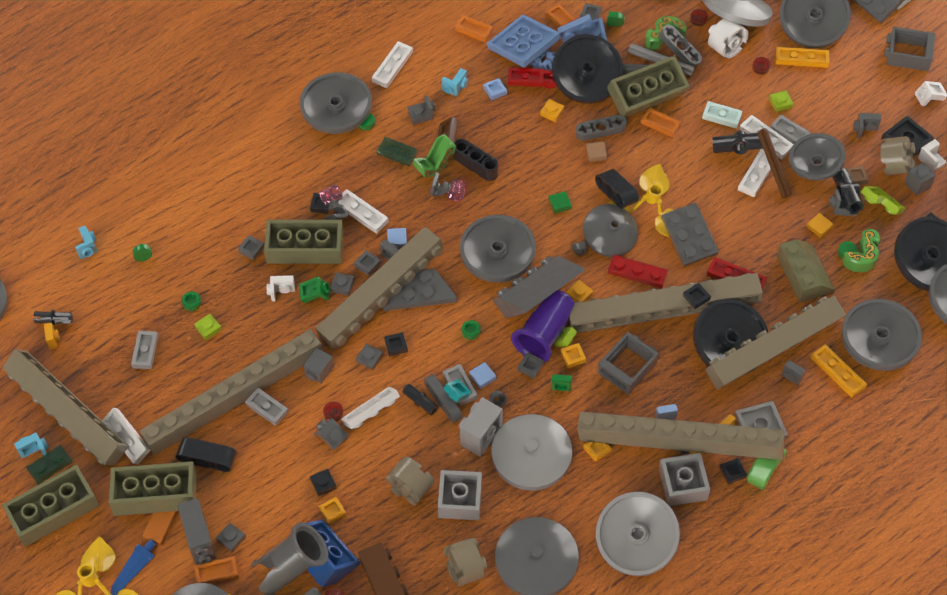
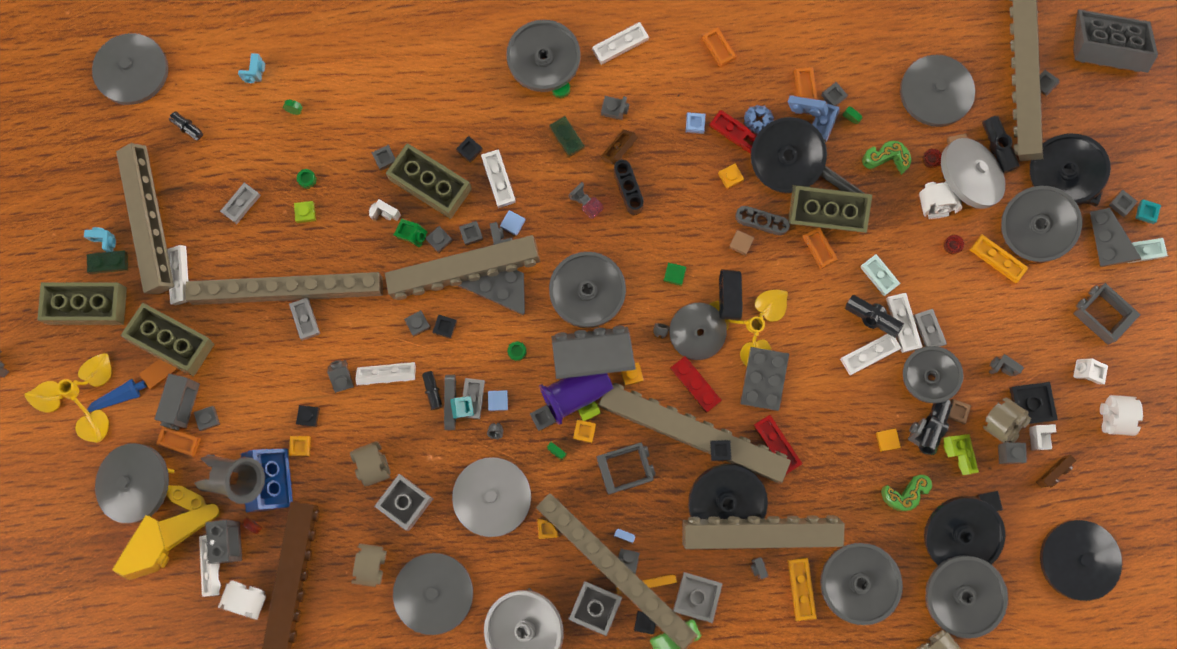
camera: 30 degrees right, 20 degrees up
light orange plate [44,323,60,350] -> none
black beam [175,437,237,472] -> none
dark grey brick [303,348,334,384] -> none
leg [320,185,349,220] -> none
clear red tile [323,401,344,422] -> none
bright green animal [413,135,456,177] -> none
medium azure bracket [441,68,468,96] -> none
light grey brick [459,397,503,457] -> none
medium blue plate [487,14,561,68] -> none
light grey axle [628,44,695,76] -> none
dark grey beam [659,25,702,68] -> none
reddish brown axle [757,128,792,198] -> none
lime plate [769,90,793,112] -> none
olive slope [777,239,835,302] -> none
green tile [838,241,858,259] -> none

